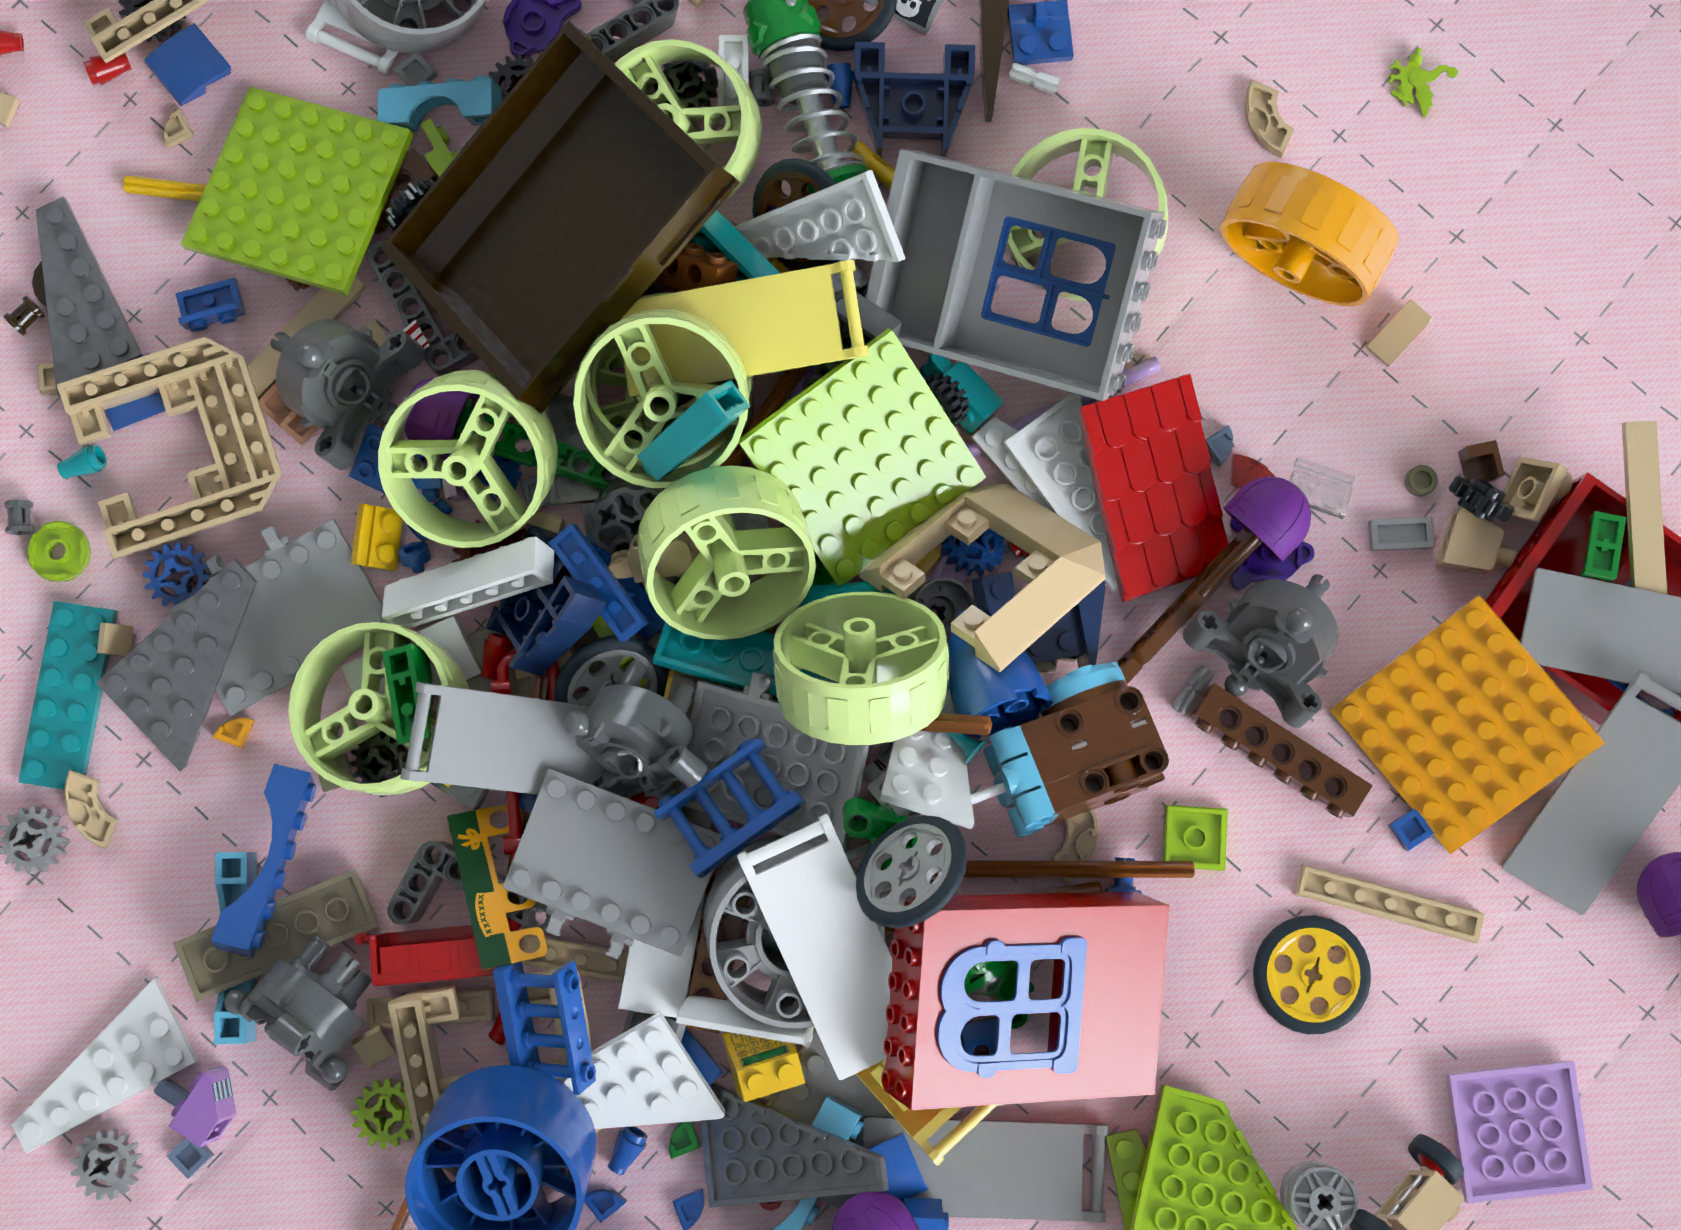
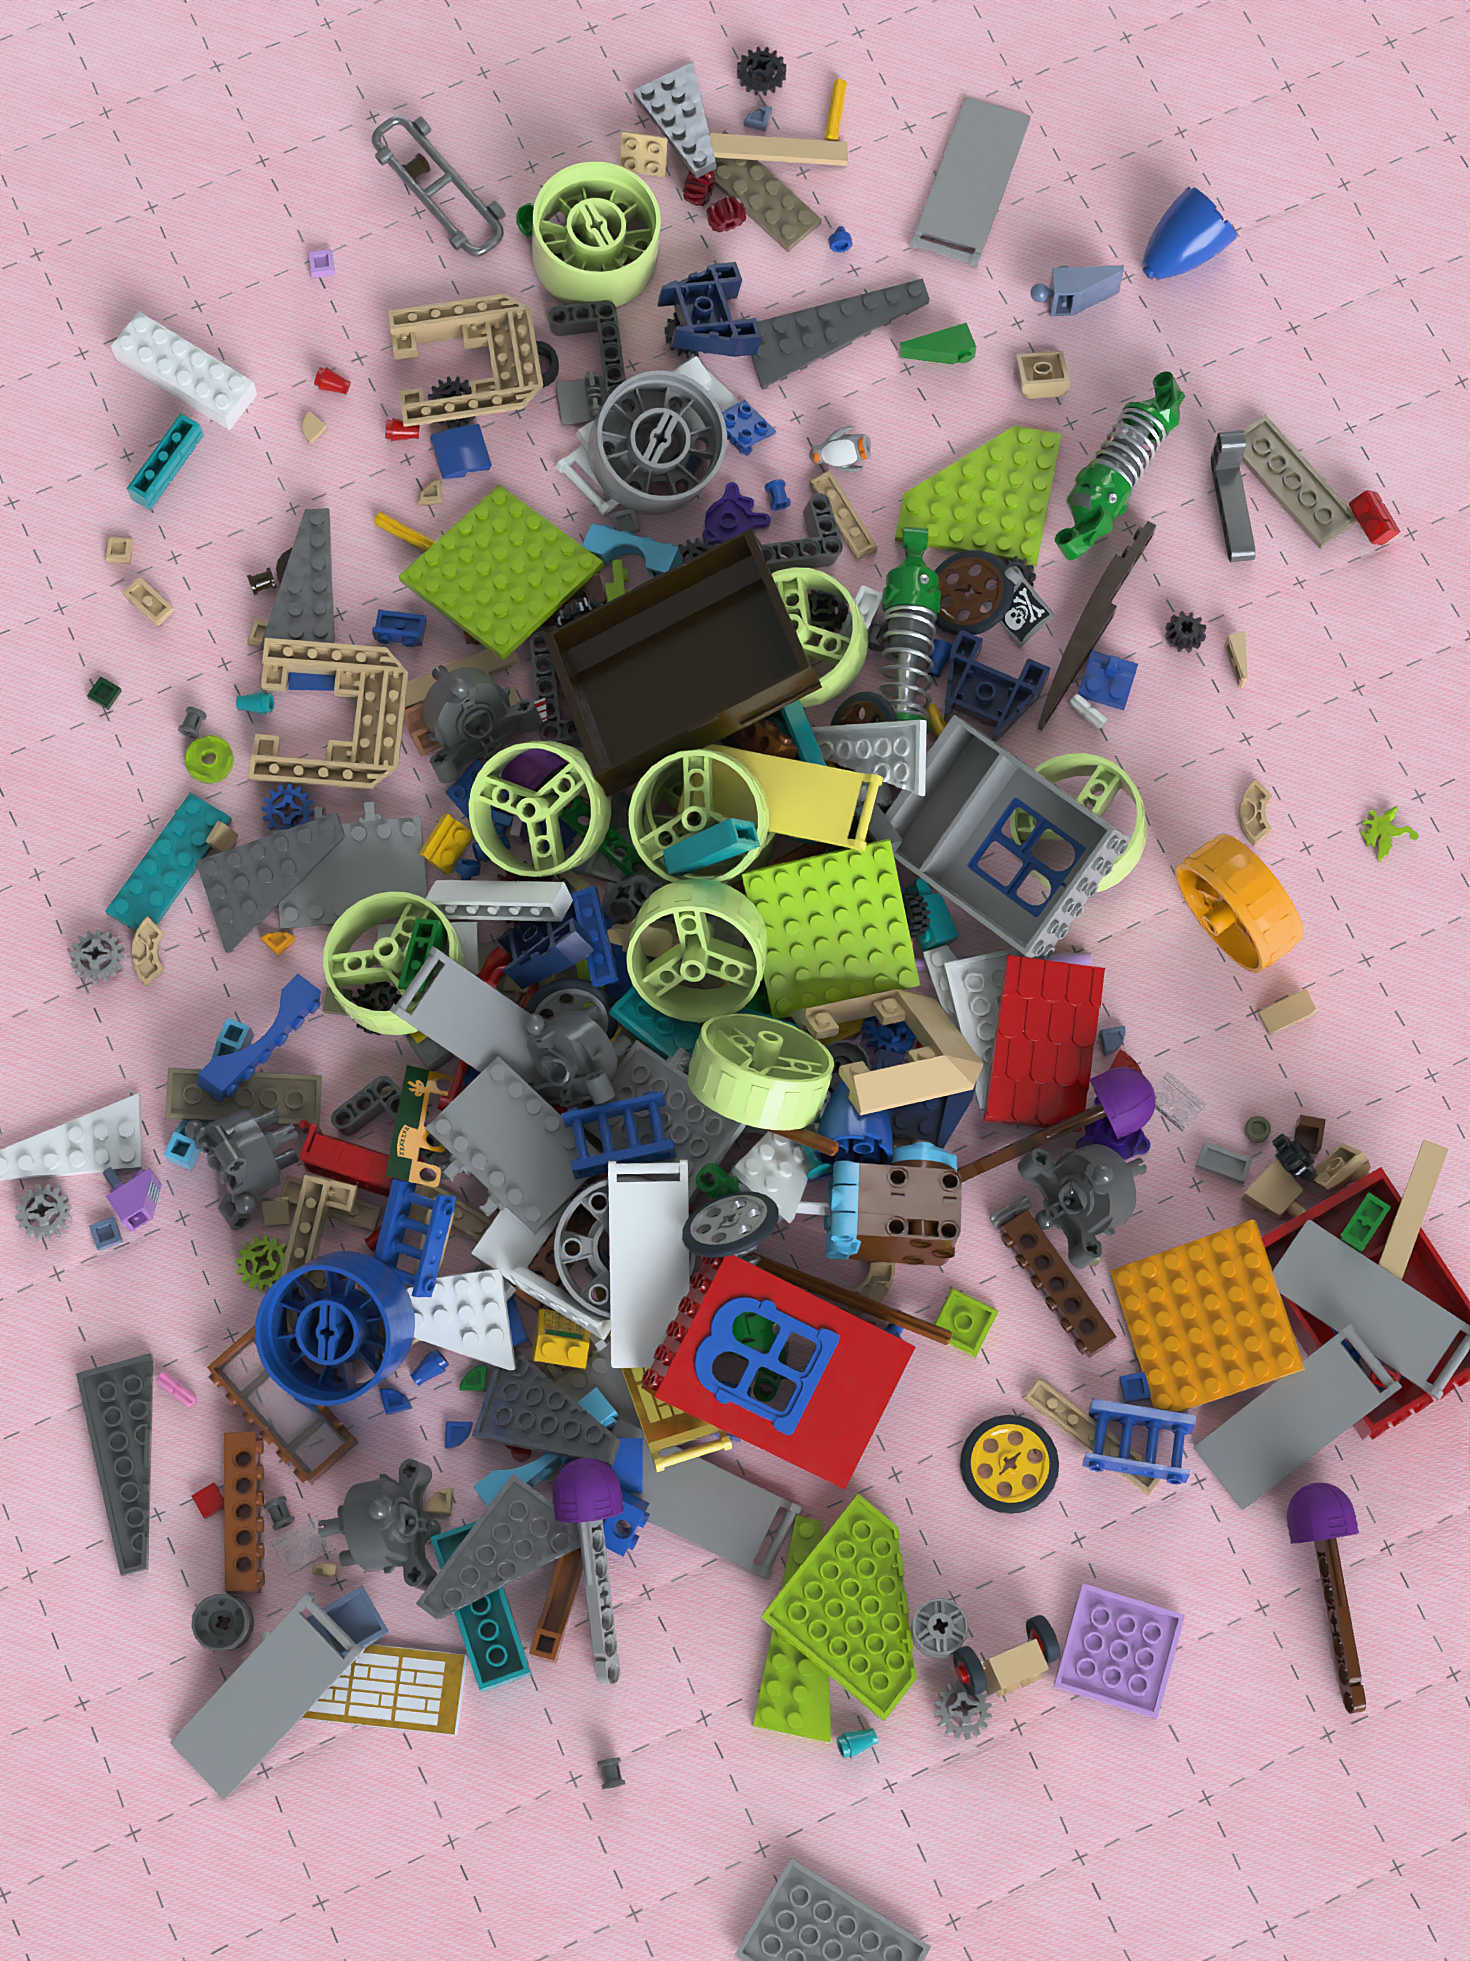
camera: 25 degrees right, 10 degrees down
none -> blue fence [1082,1398,1196,1485]

